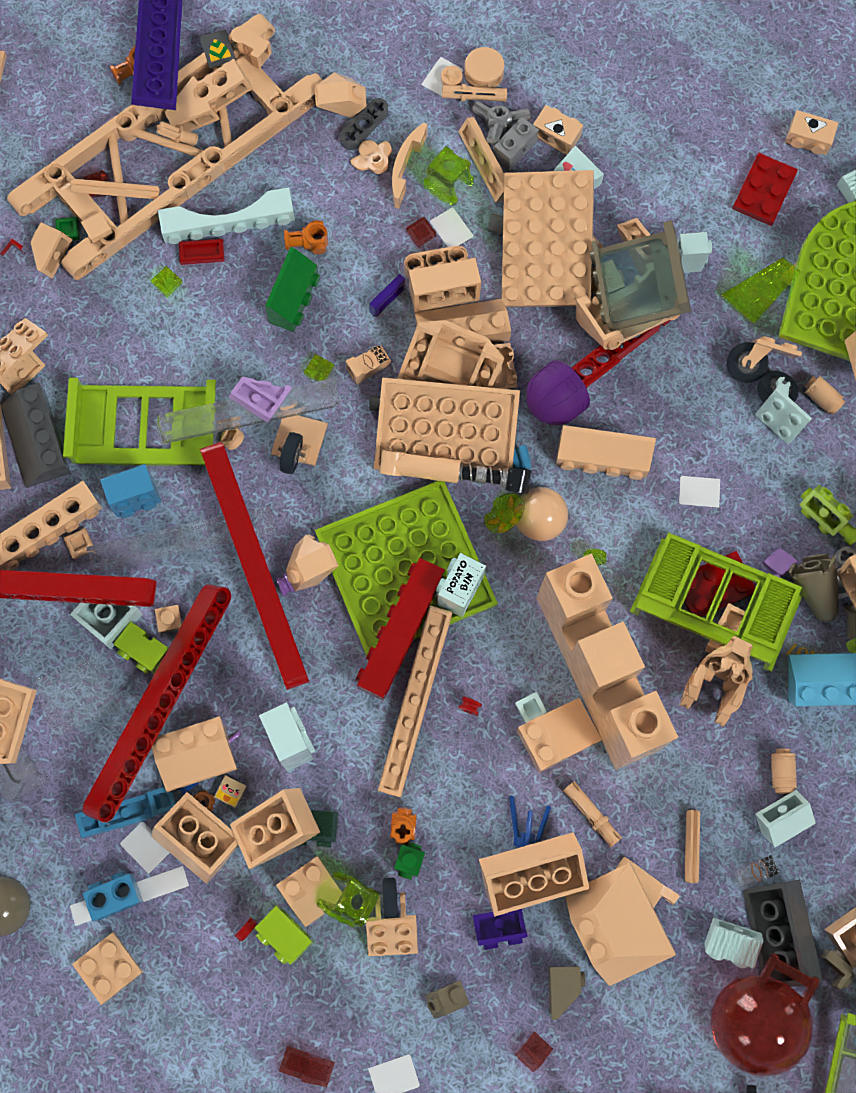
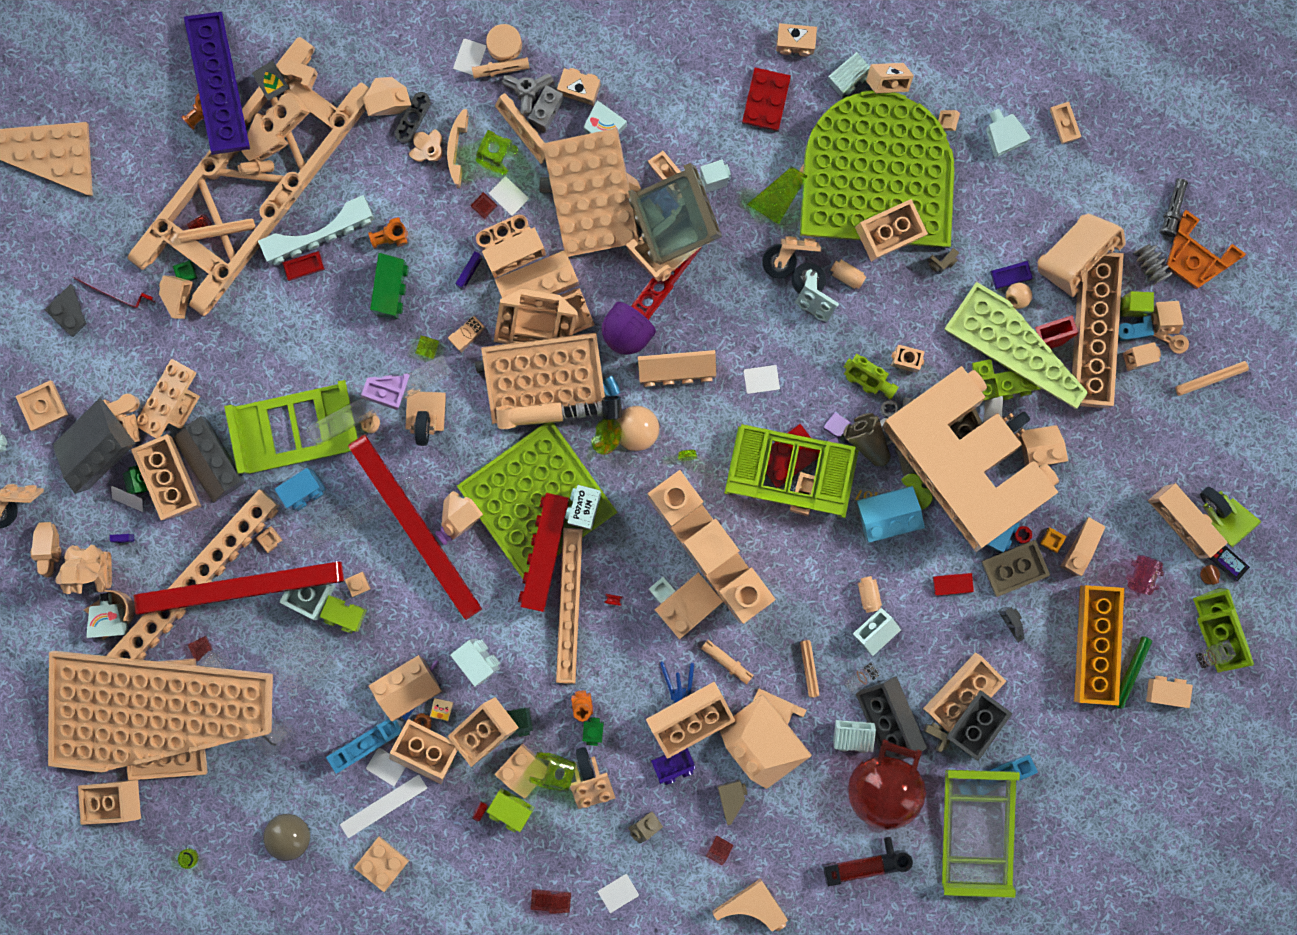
camera: 10 degrees left, 10 degrees up
light nougat tile [81,212,112,243] -> none
dark azure brick [82,871,144,922] -> none
red beam [83,584,231,823] -> none
clear neon green tile [150,266,183,298] -> none
light nougat tile [441,66,462,86] -> none
light nougat animal [679,636,753,727] -> none

